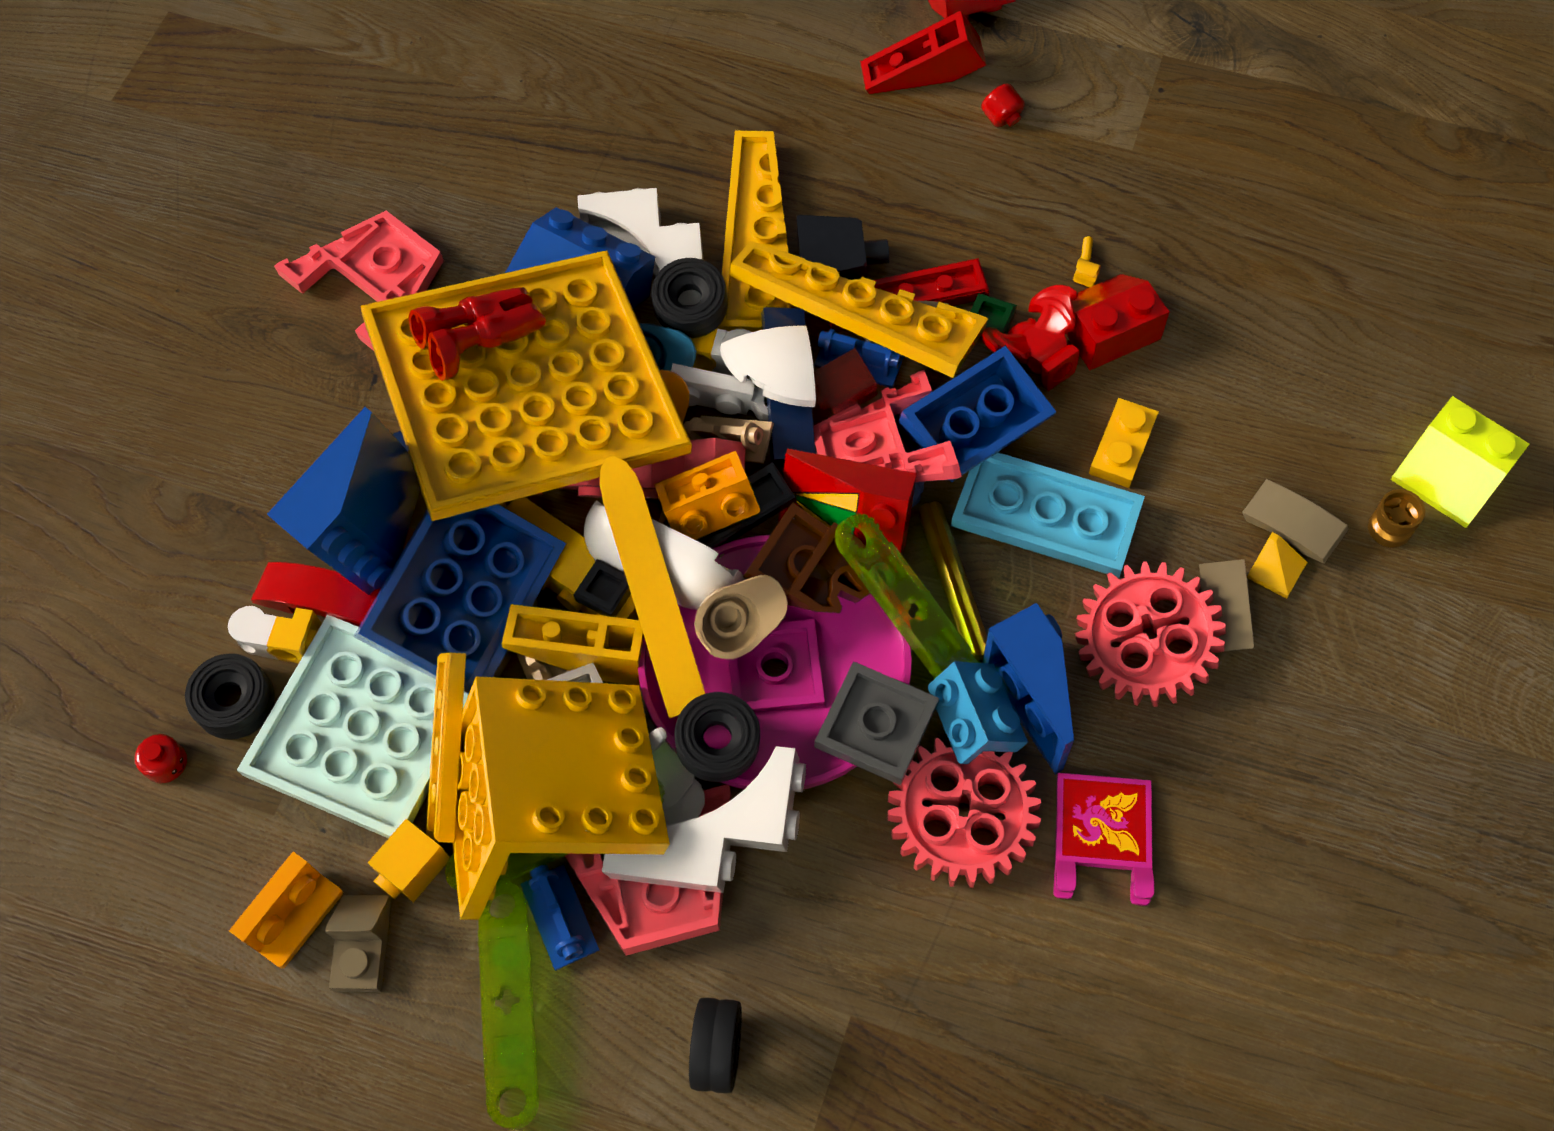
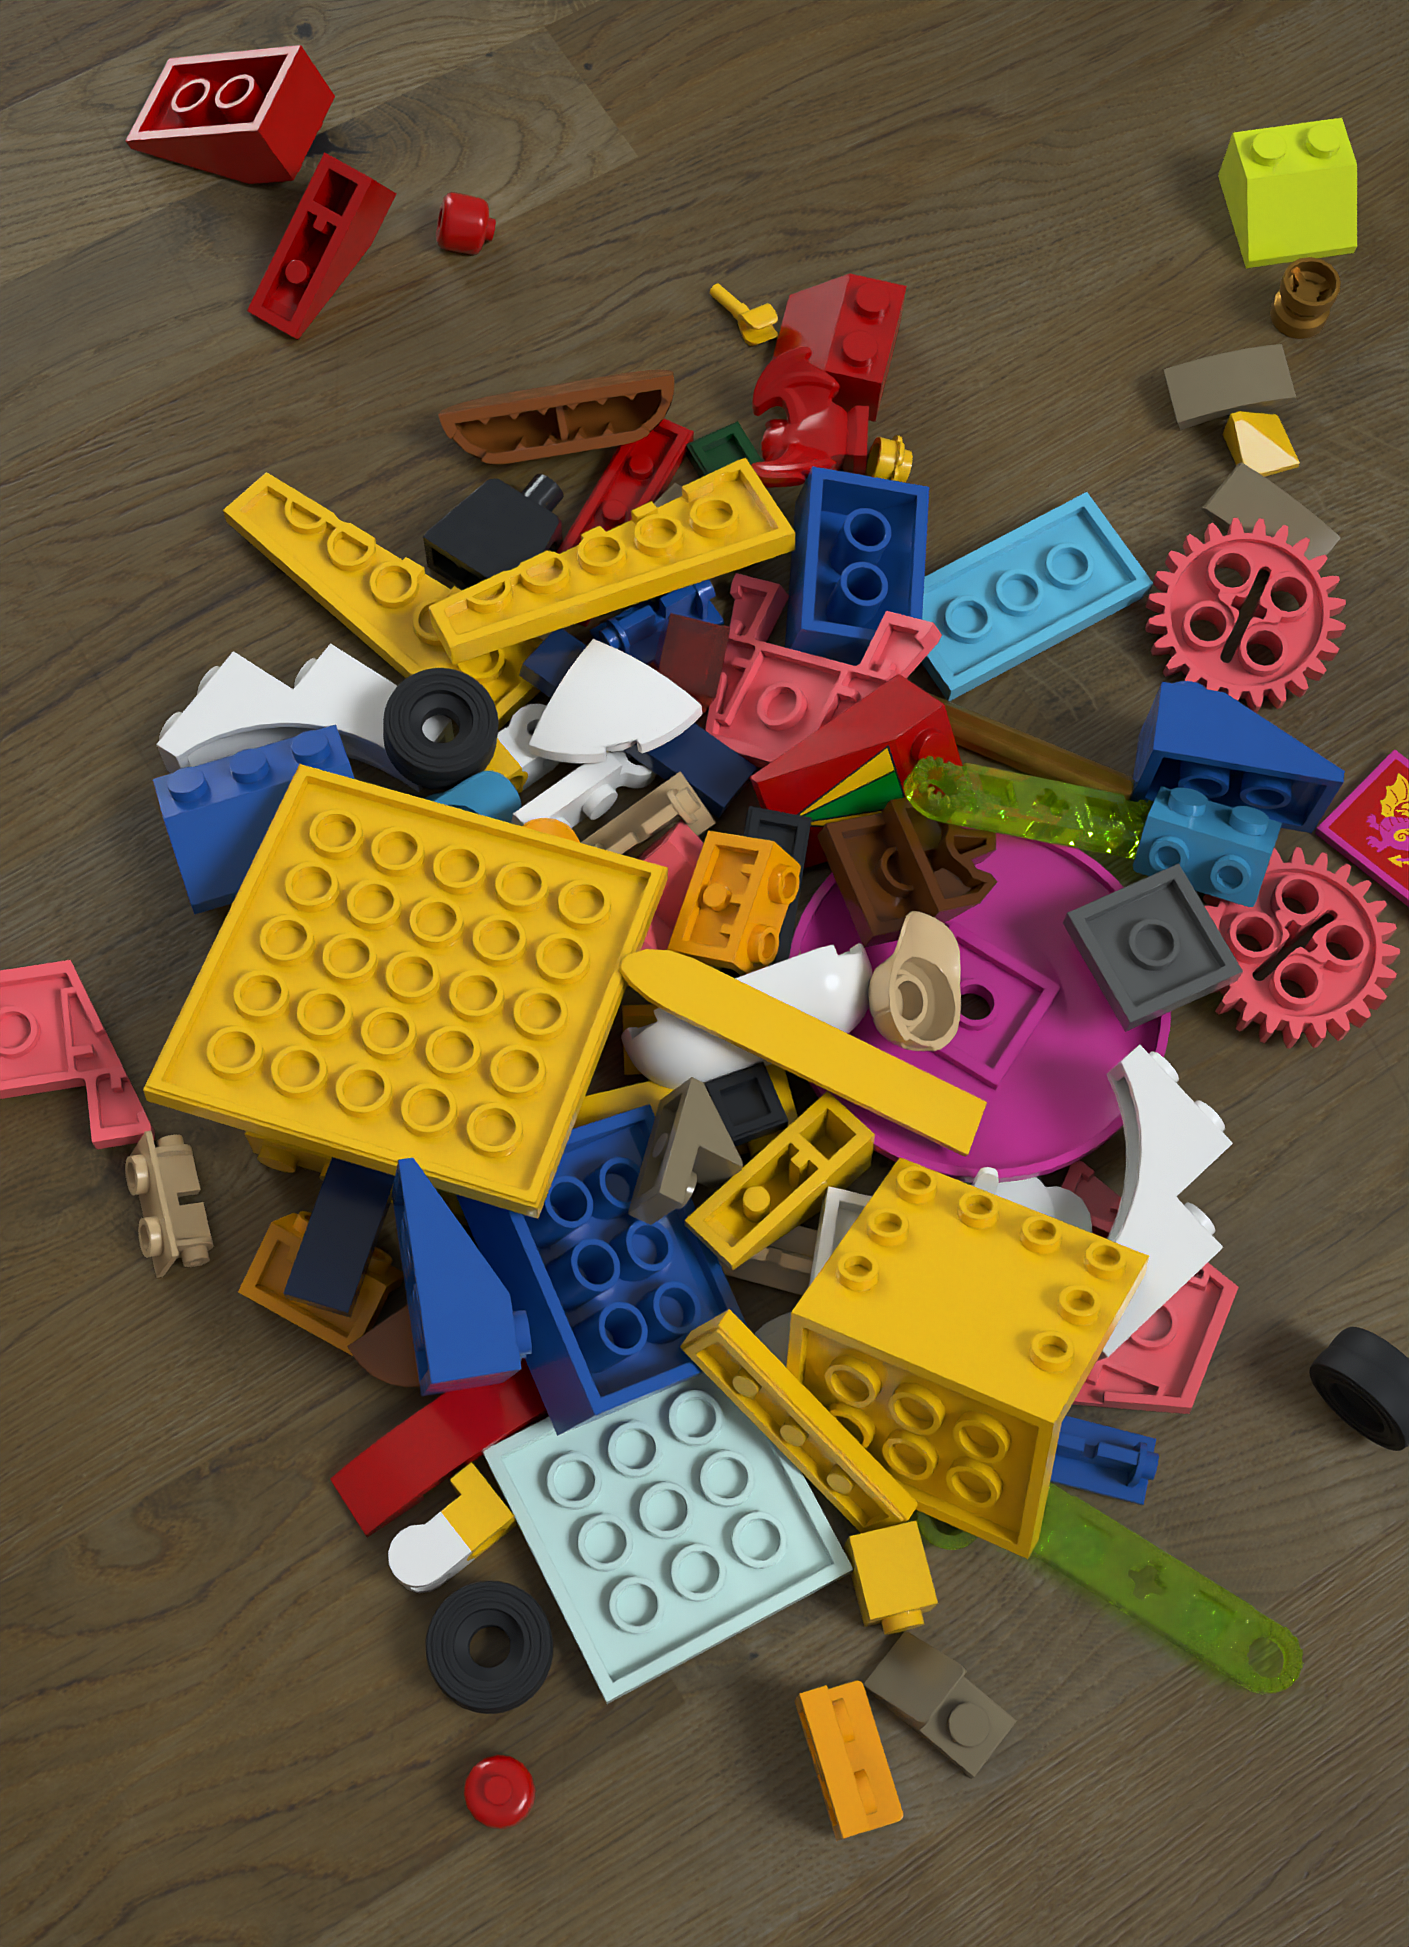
camera: 60 degrees left, 5 degrees up
red piece [408,287,546,381] -> none
black tyre [675,692,760,782] -> none
yellow plate [1089,398,1159,488] -> none
none -> tan hinge [125,1131,214,1278]
none -> dark orange brick [438,370,675,464]
none -> dark tan slope [628,1077,743,1225]
none -> yellow plate [865,435,913,483]

